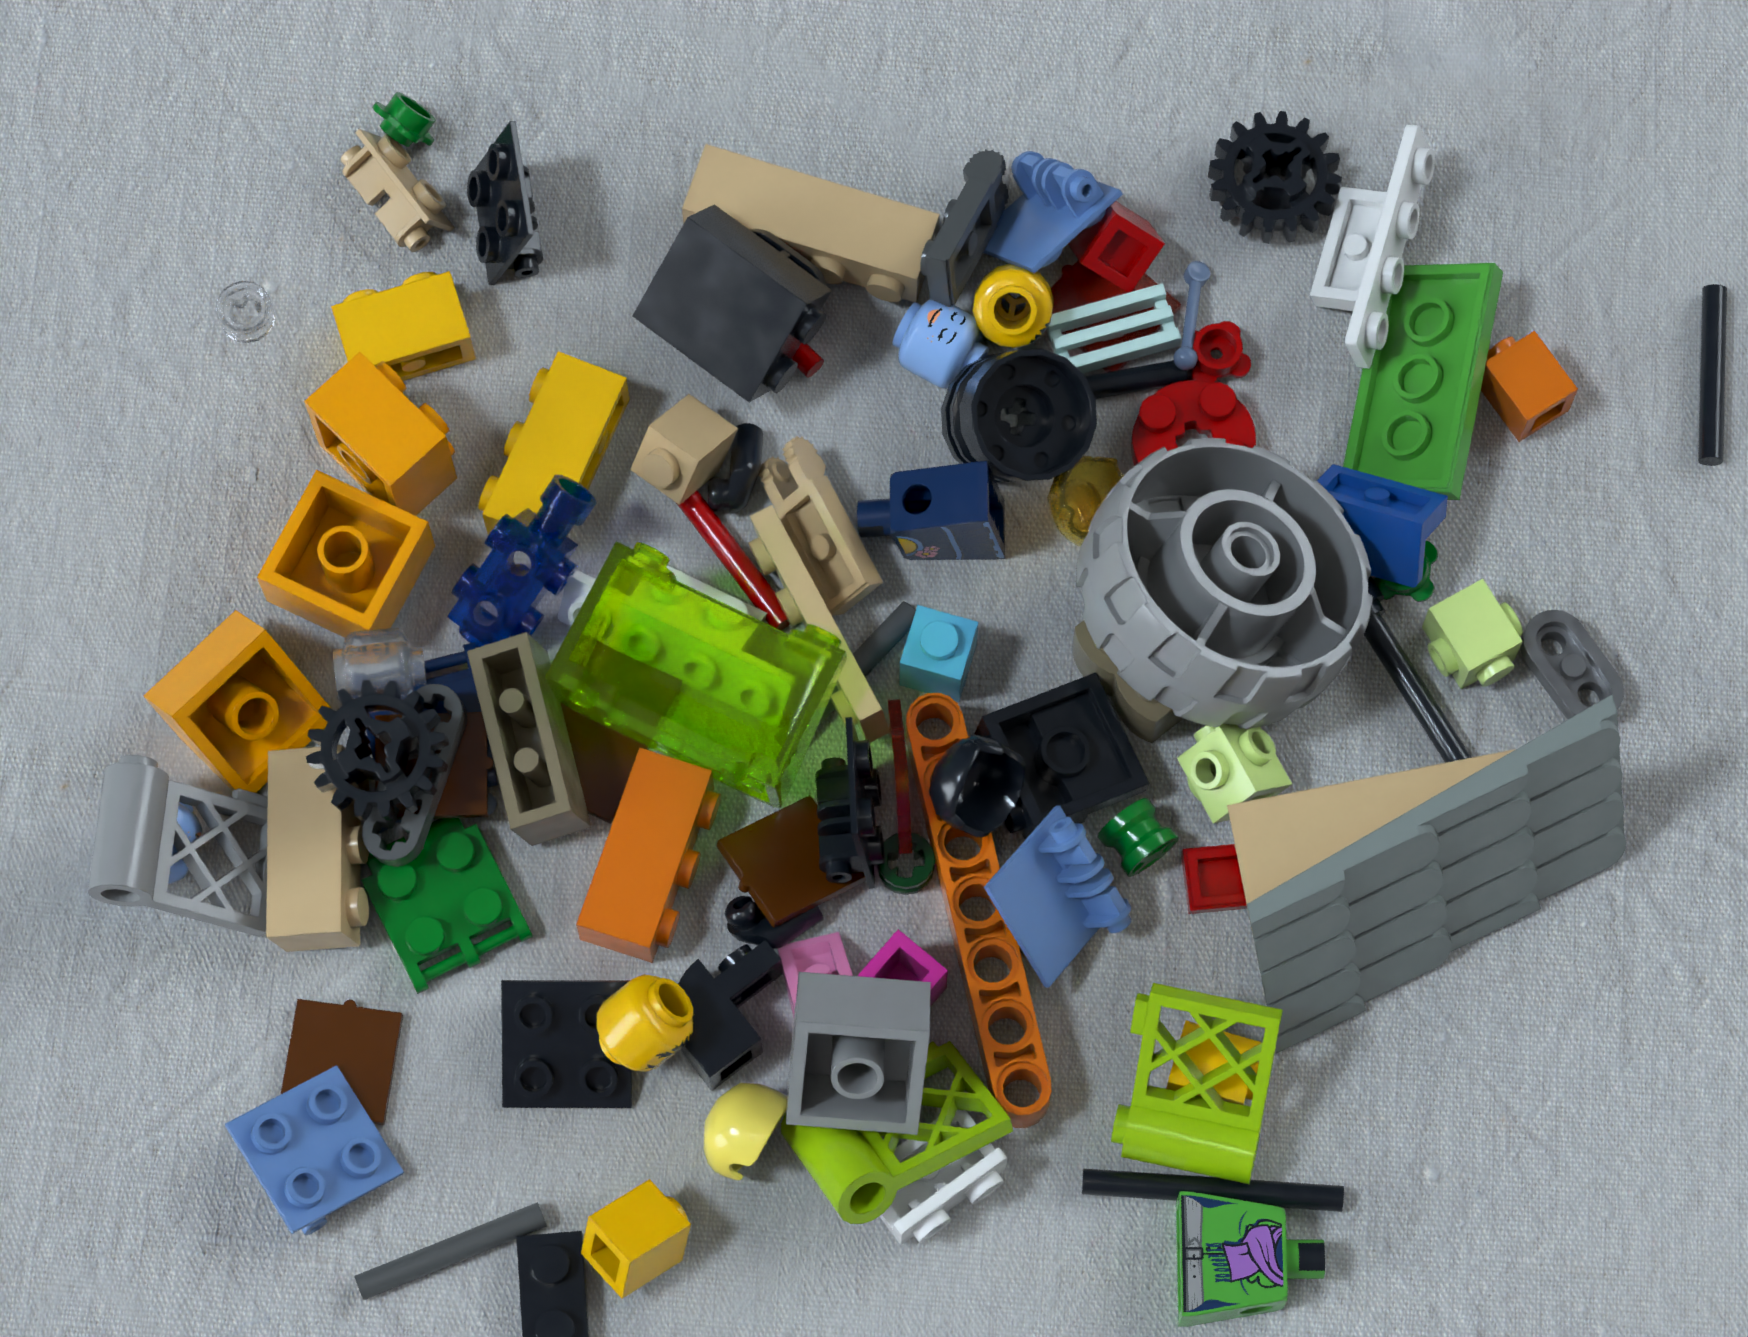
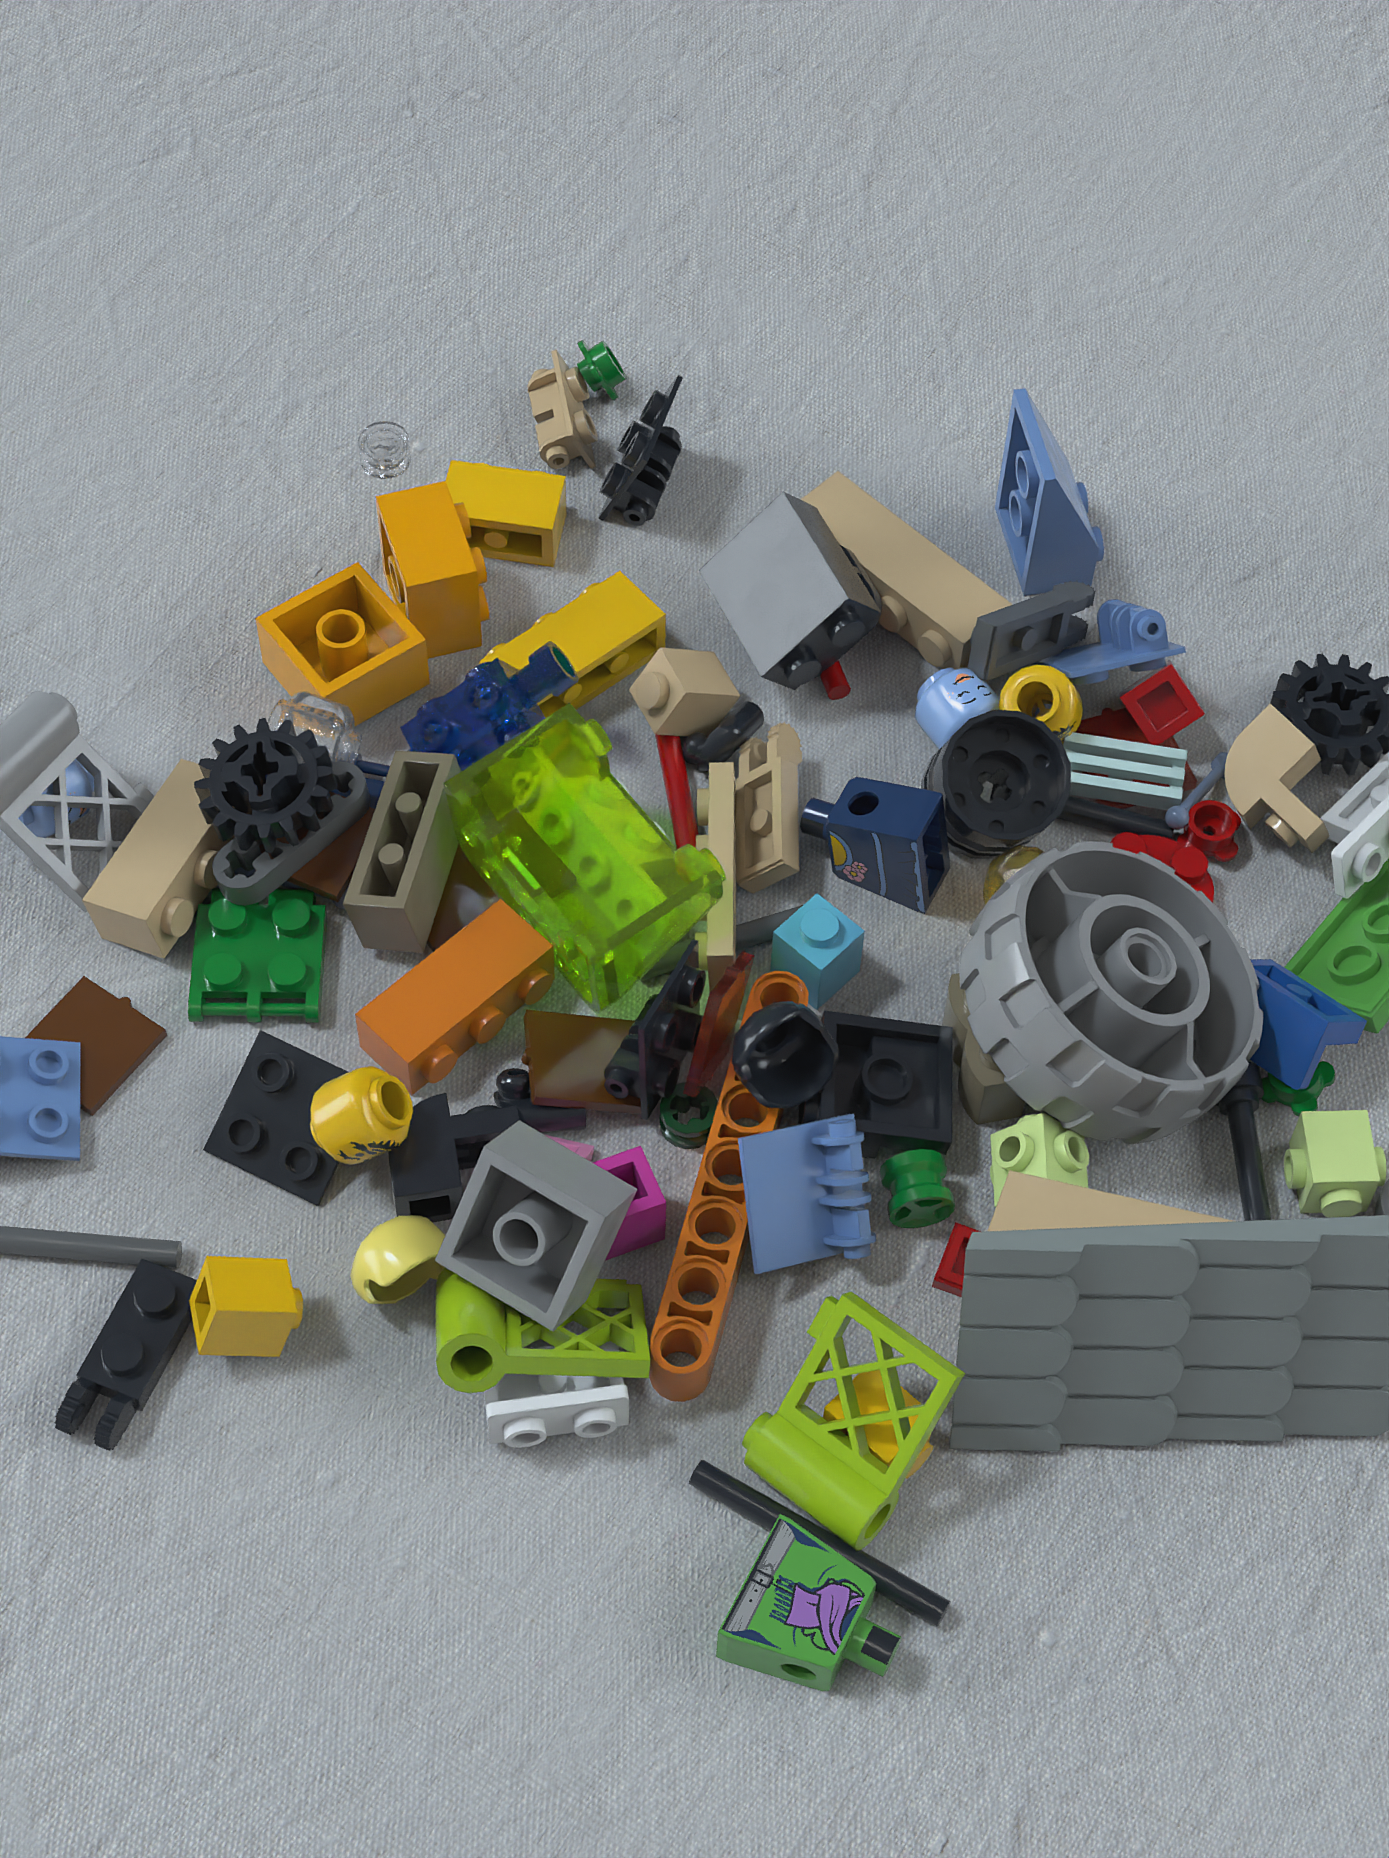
camera: 25 degrees right, 15 degrees down
light orange slope [143,610,332,793] -> none
none -> medium blue slope [995,388,1104,596]
none -> tan brick [1225,704,1330,853]

